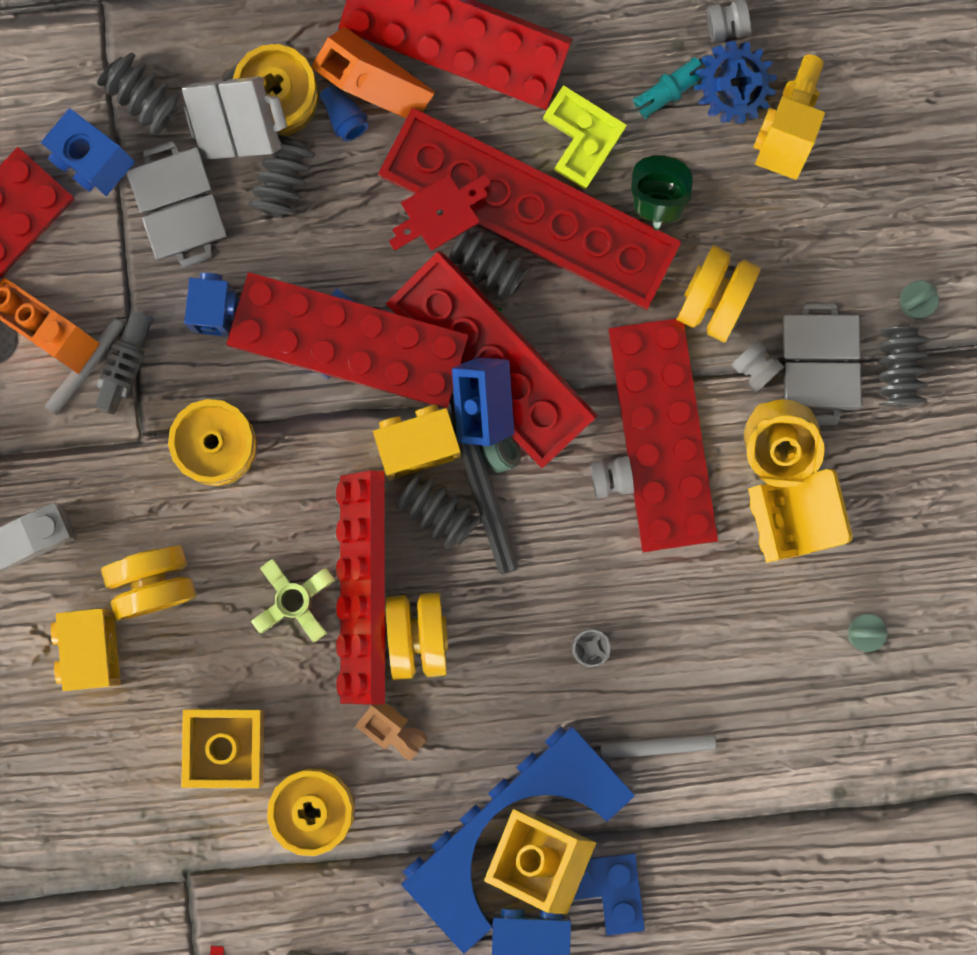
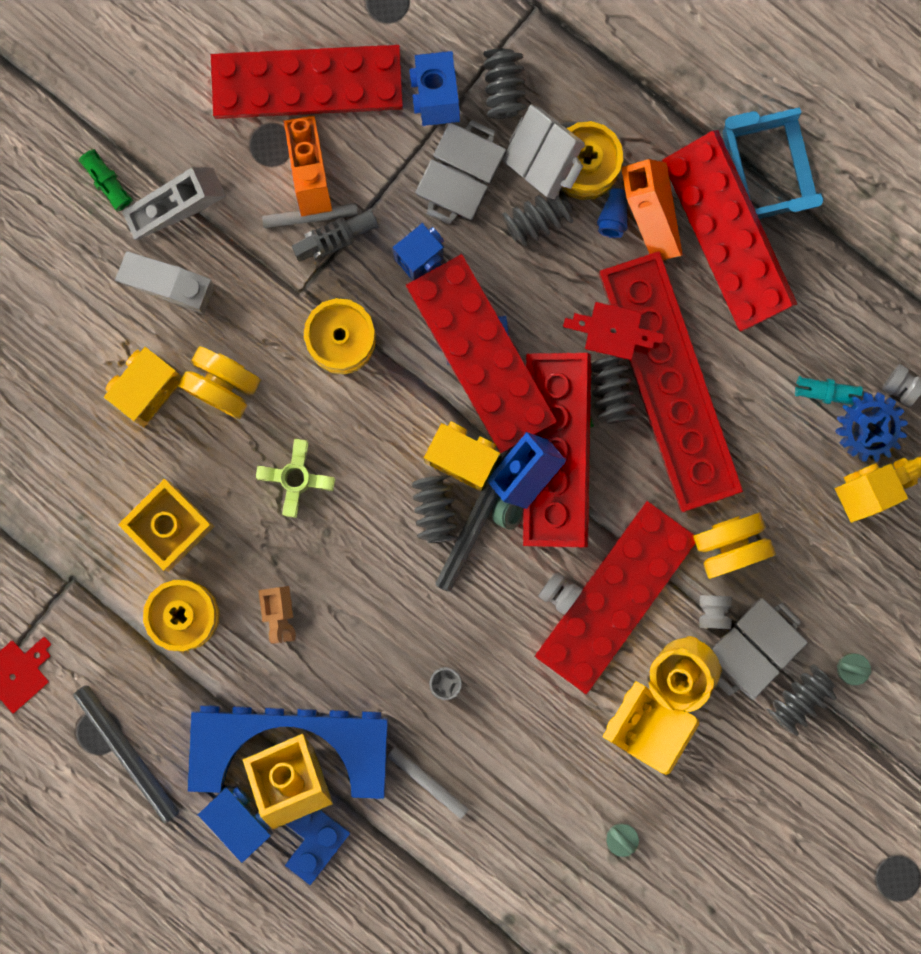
camera: 40 degrees right, 0 degrees up
red plate [336,470,385,705] -> none
yellow wheel [386,592,449,680] -> none
neon yellow plate [543,85,627,190] -> none
dark green piece [631,155,693,230] -> none

